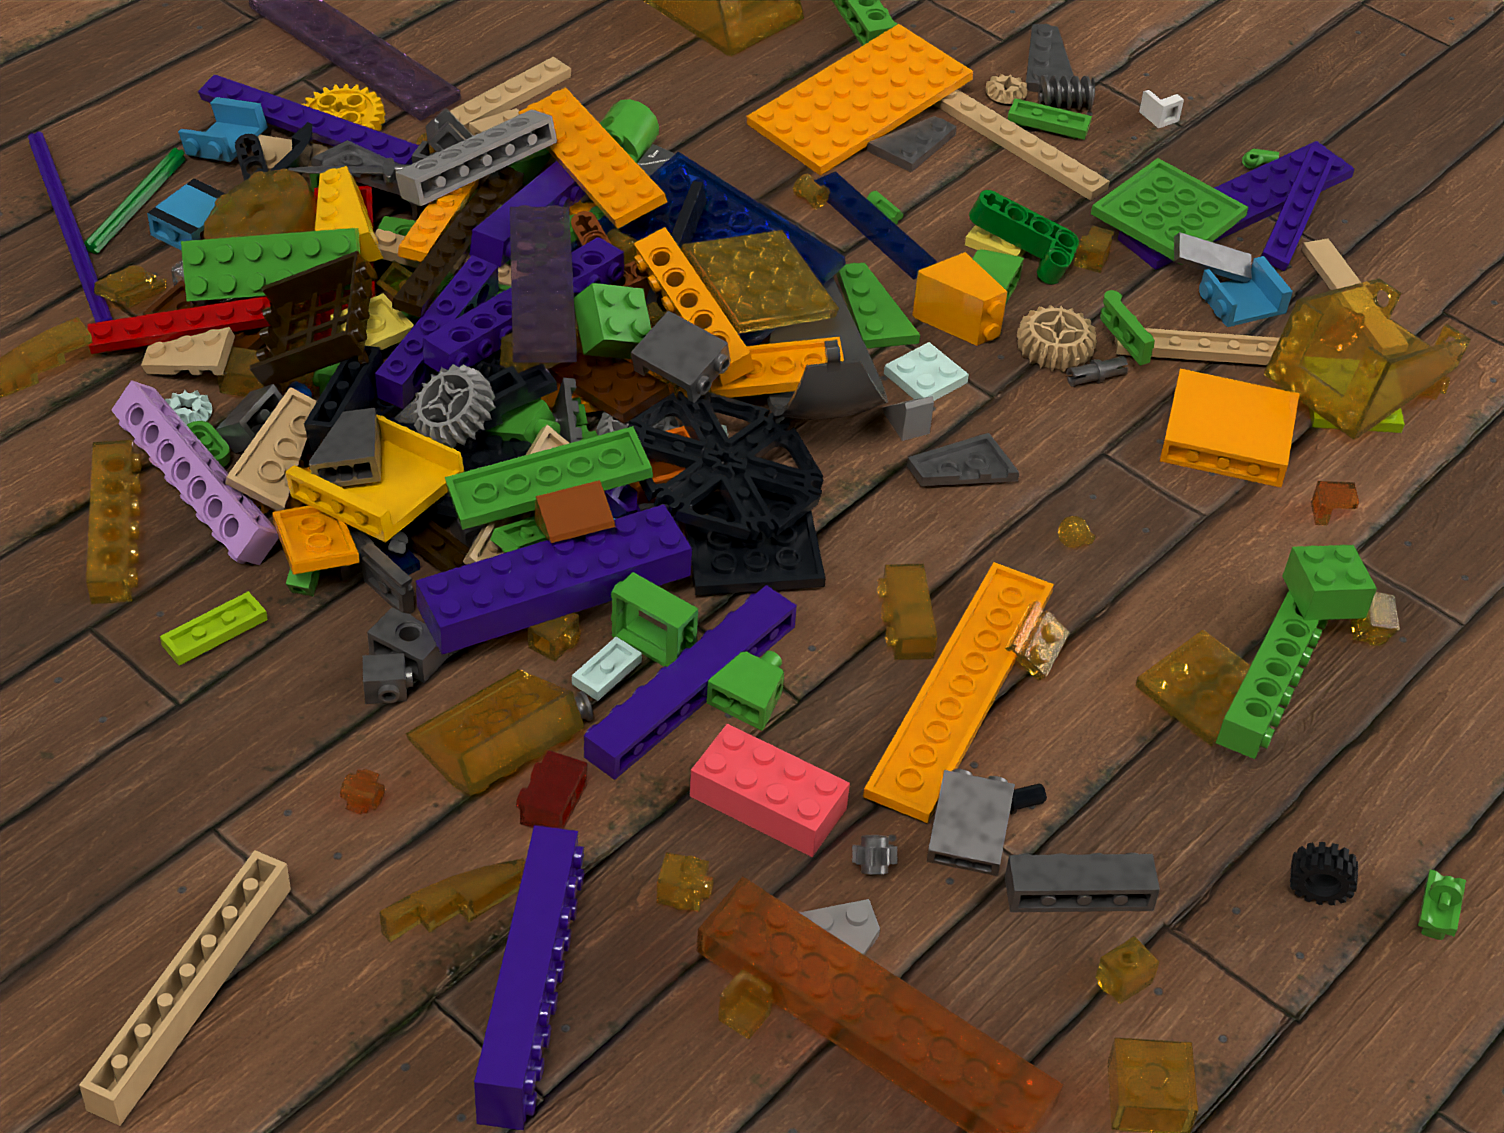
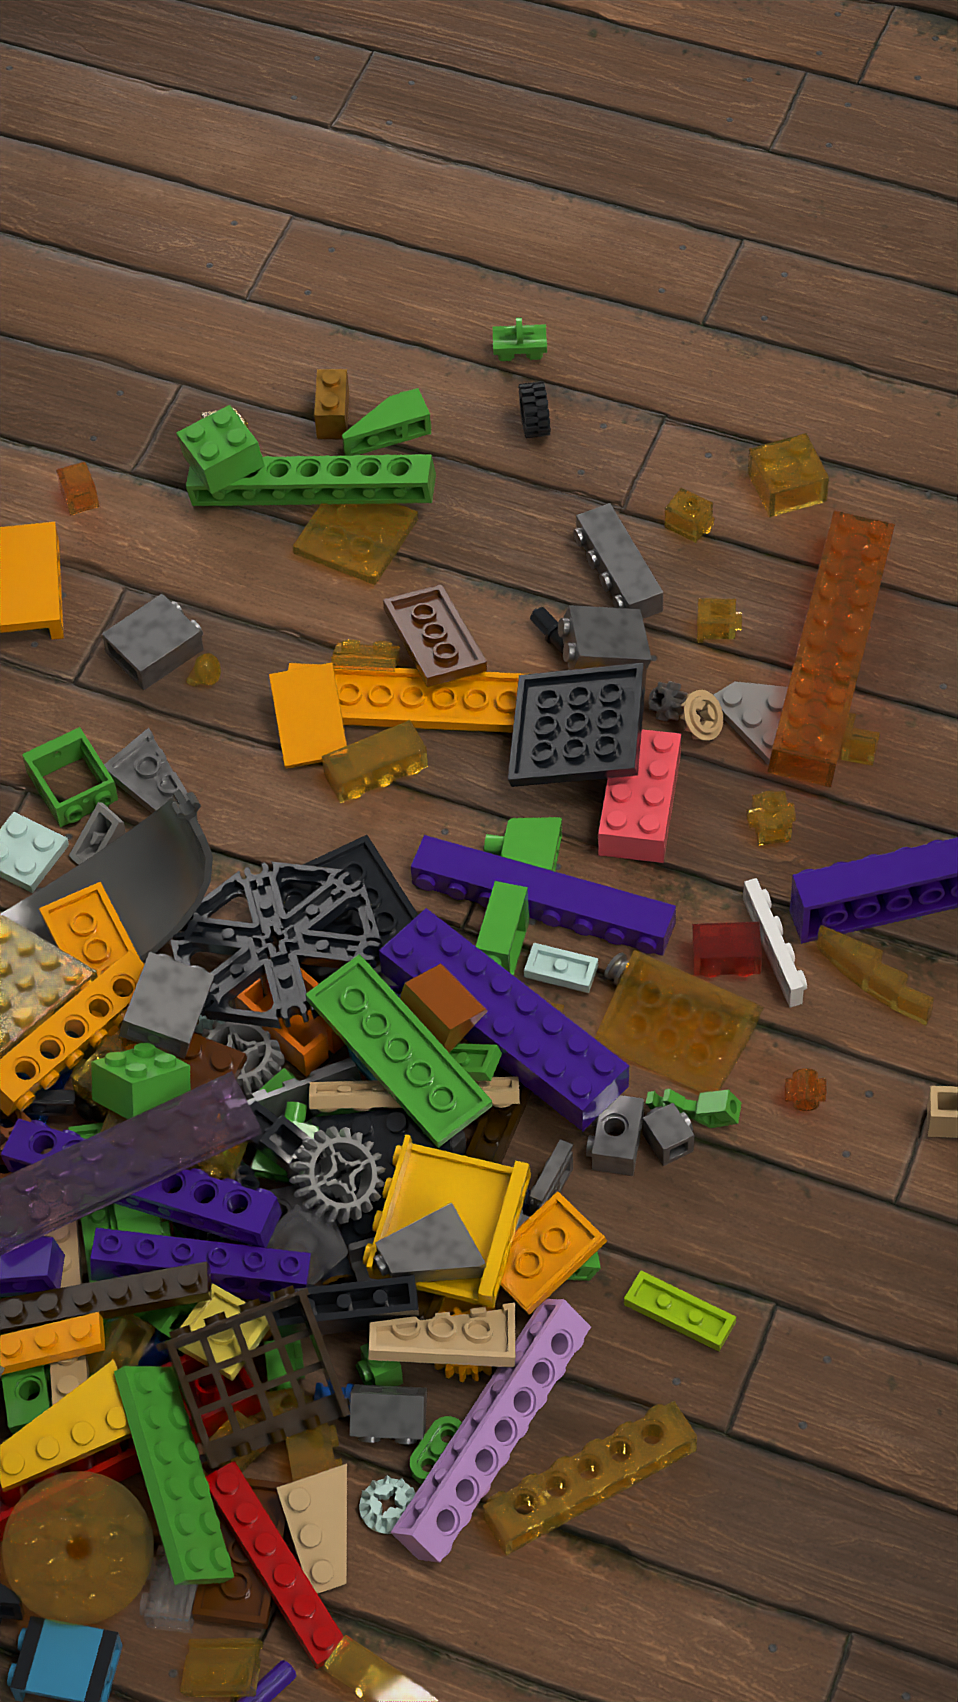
camera: 105 degrees left, 10 degrees up
none -> bright green window [22,727,118,828]
none -> flat silver brick [102,594,204,690]
none -> light orange tile [269,662,349,769]
none -> pearl gold brick [314,369,349,439]
none -> bright green slope [342,388,431,456]
none -> plate [383,584,487,687]
none -> black plate [508,662,647,787]
none -> bright green piece [646,1089,742,1128]
none -> tan gear [680,690,723,742]
none -> clear yellow brick [697,598,742,643]
none -> white plate [743,878,807,1007]

